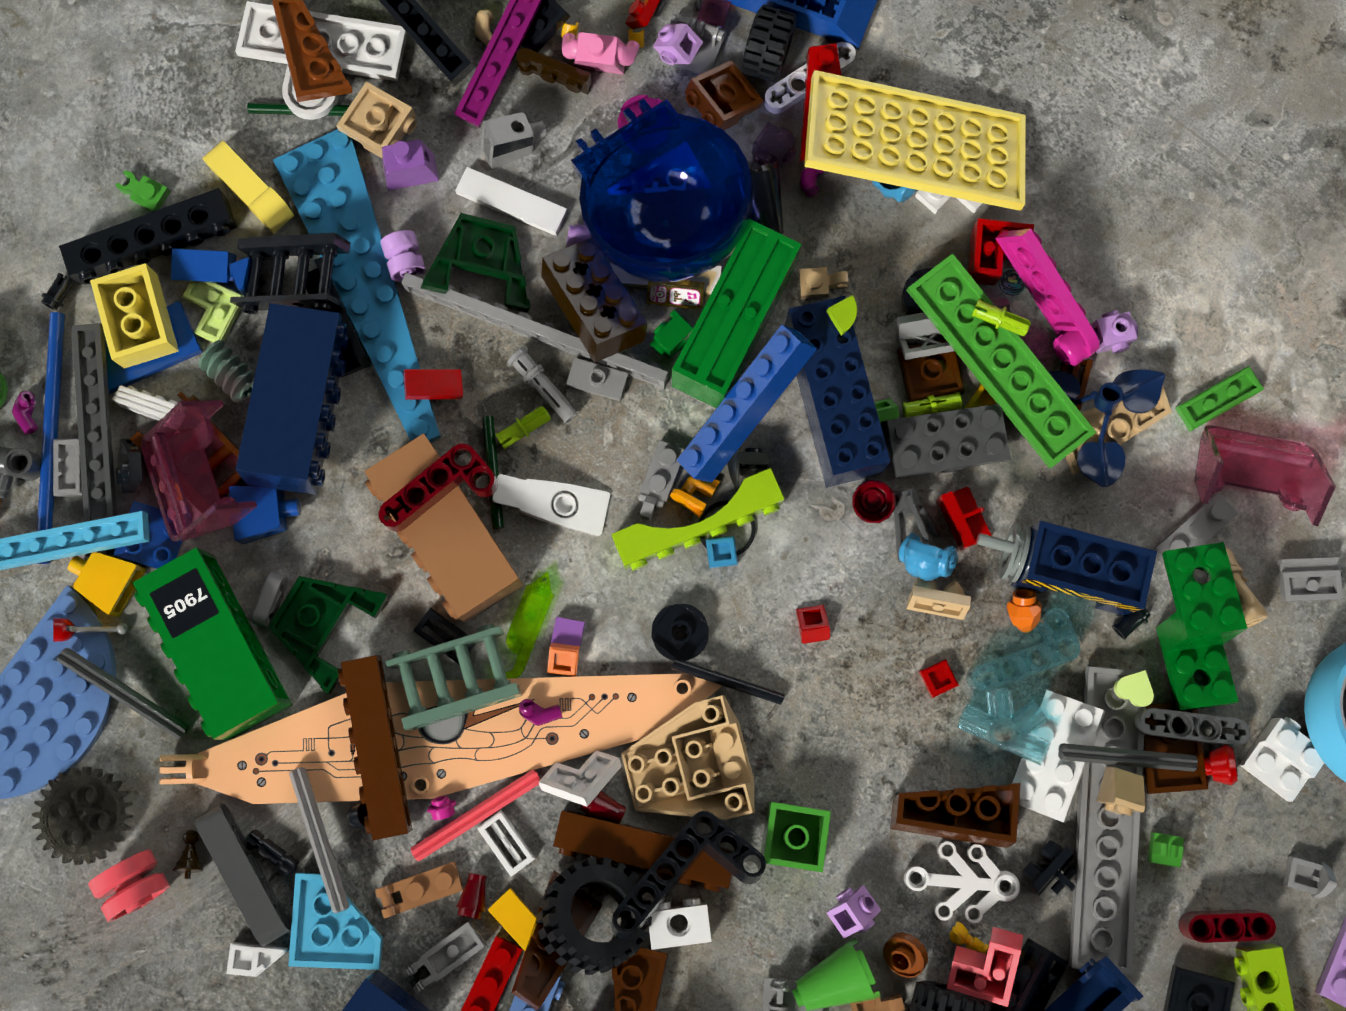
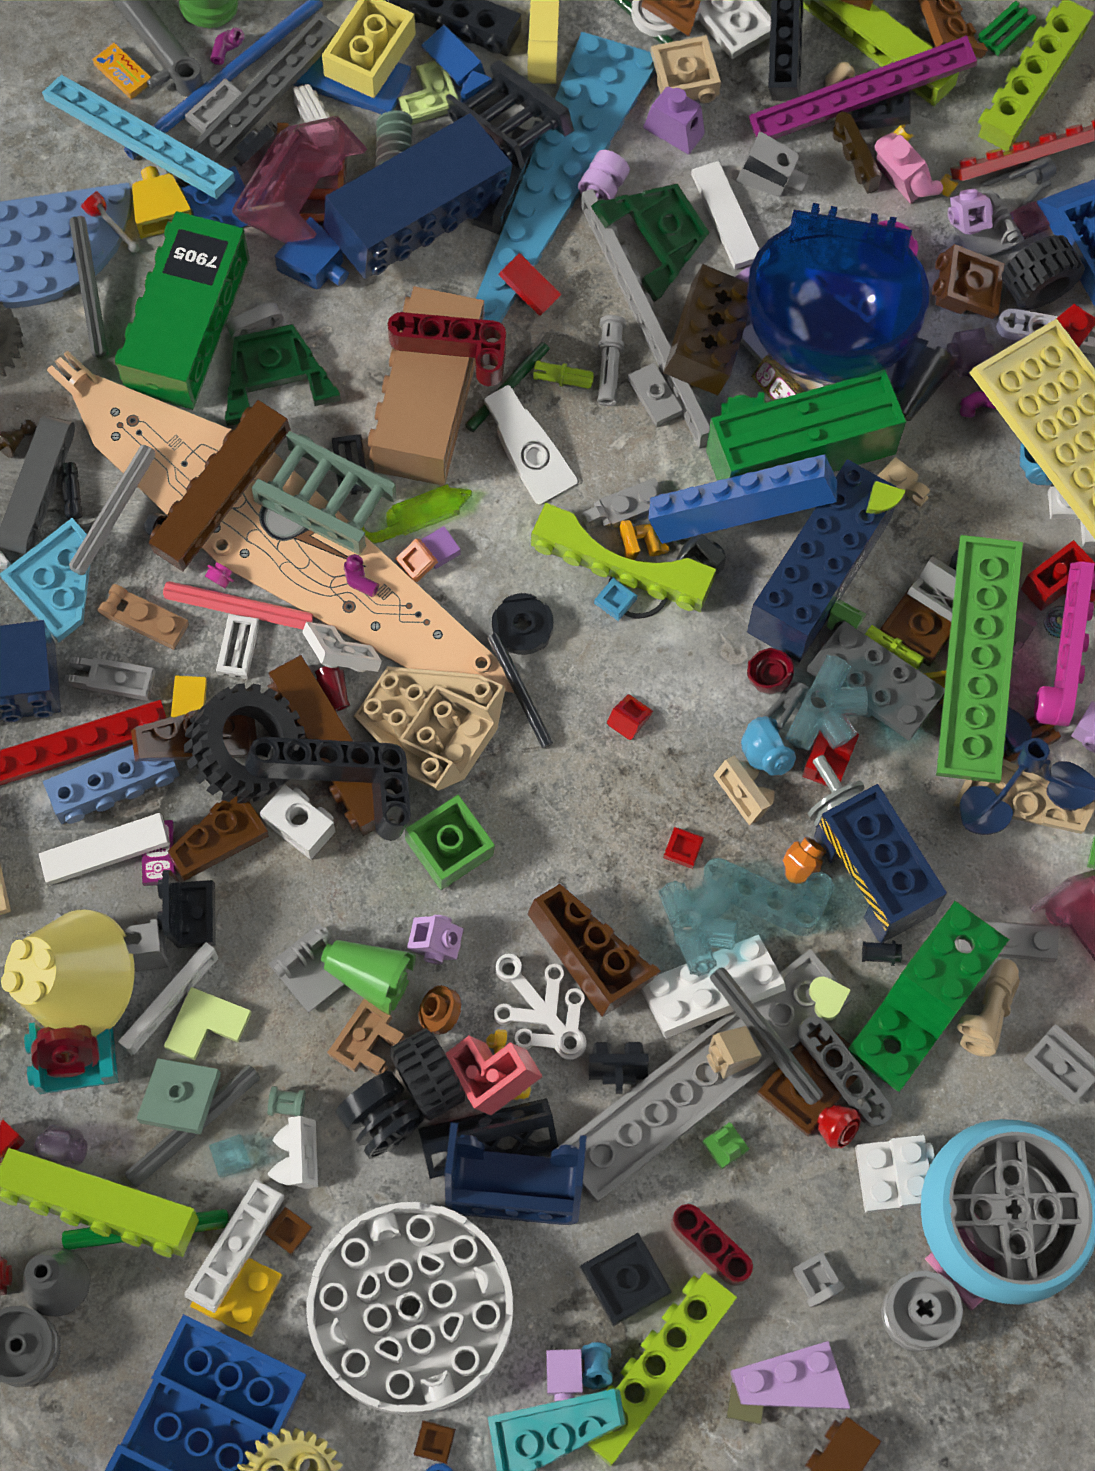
camera: 45 degrees right, 10 degrees down
dark red cone [456,873,487,920] -> none
lime axle [971,299,1031,336] -> none
none -> clear light blue piece [785,655,868,750]

